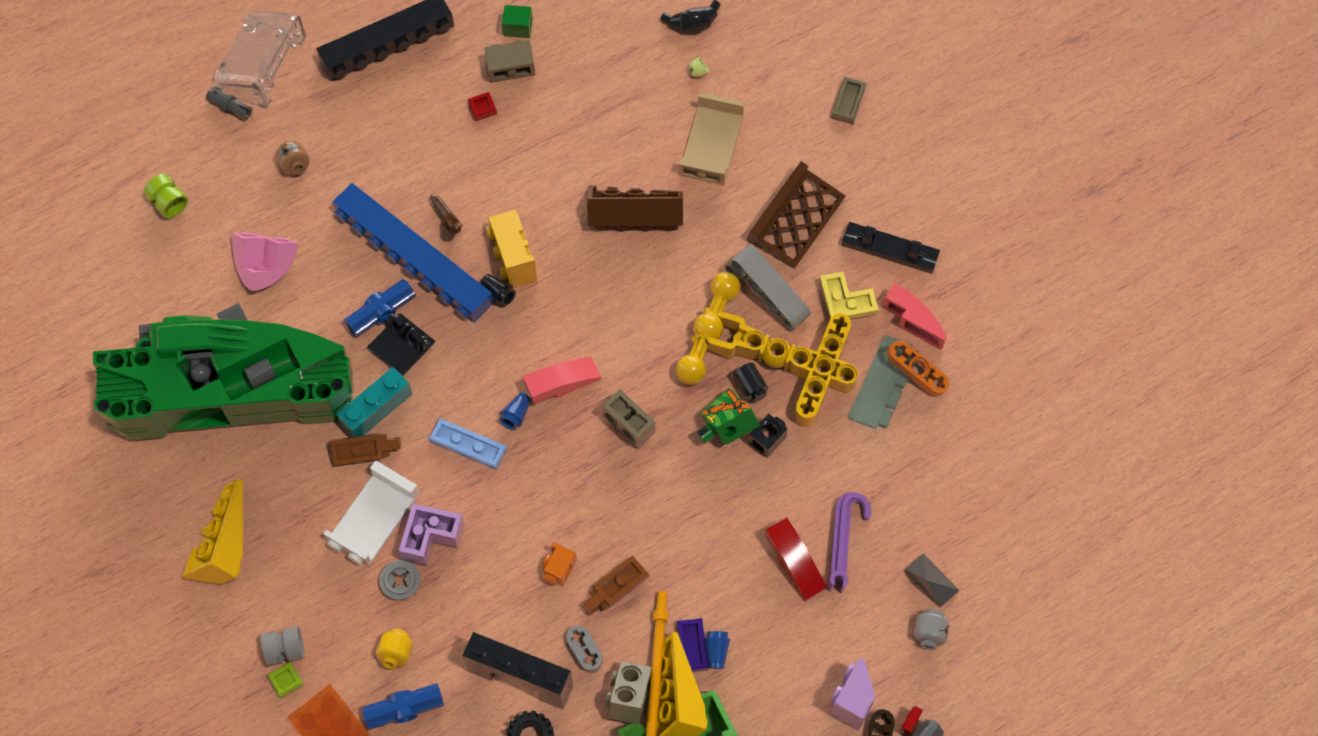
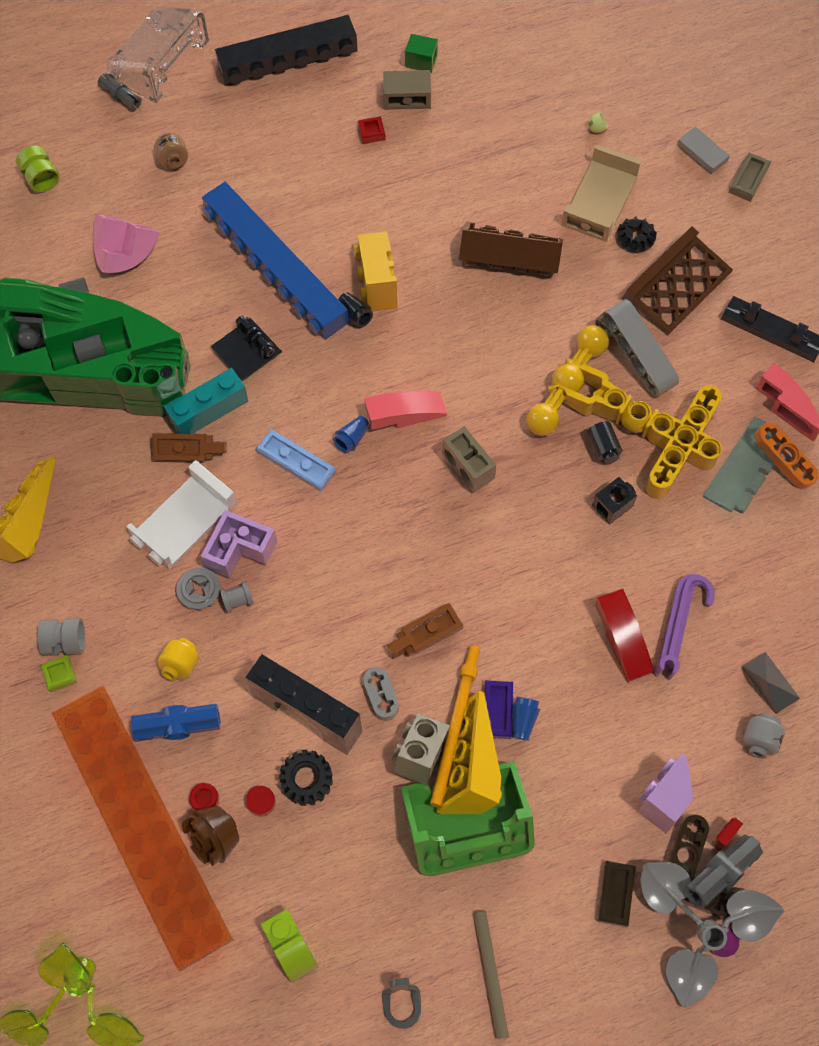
camera: 10 degrees right, 0 degrees up
blue piece [344,279,416,337] -> none
reddish brown piece [430,195,463,234] -> none
orange brick [542,542,577,586] -> none
black piece [660,0,721,34] -> none
green torso [696,388,760,445] -> none
light yellow plate [819,272,879,319] -> none
none -> light grey bush [220,581,254,613]
none -> black gear [617,216,657,252]
none -> light grey tile [677,127,730,174]

